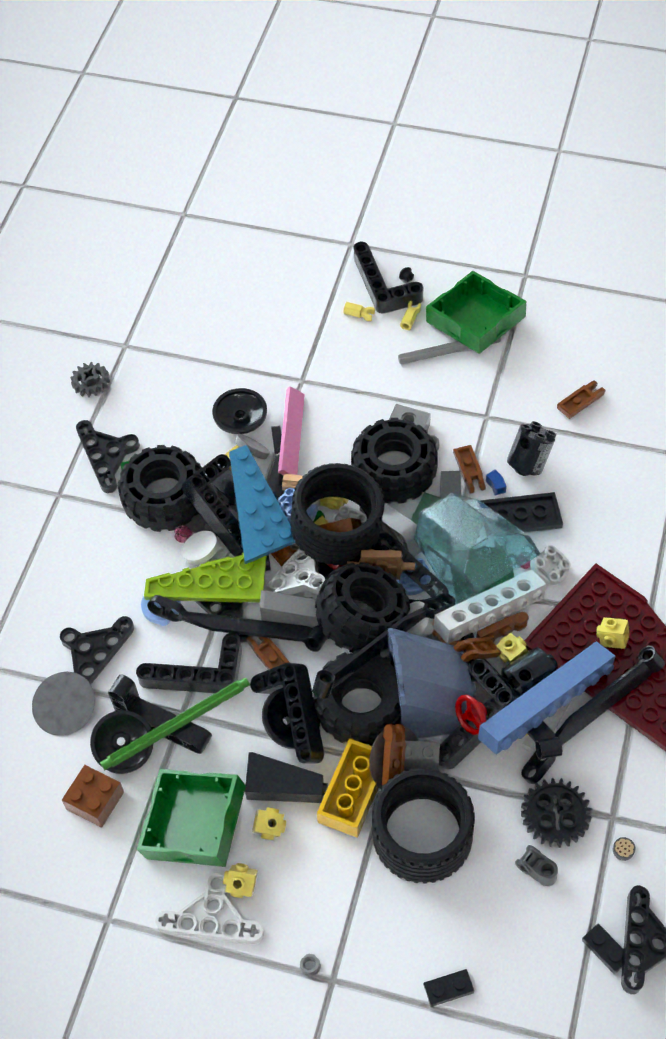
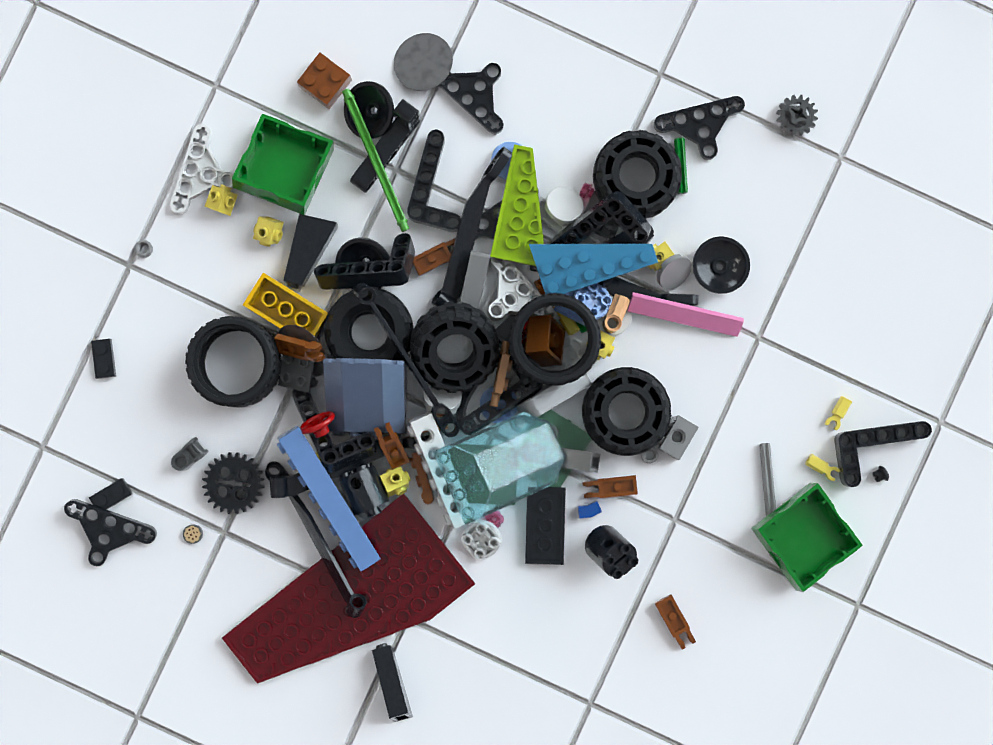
camera: 90 degrees right, 30 degrees up
light yellow brick [596,617,629,649] -> none

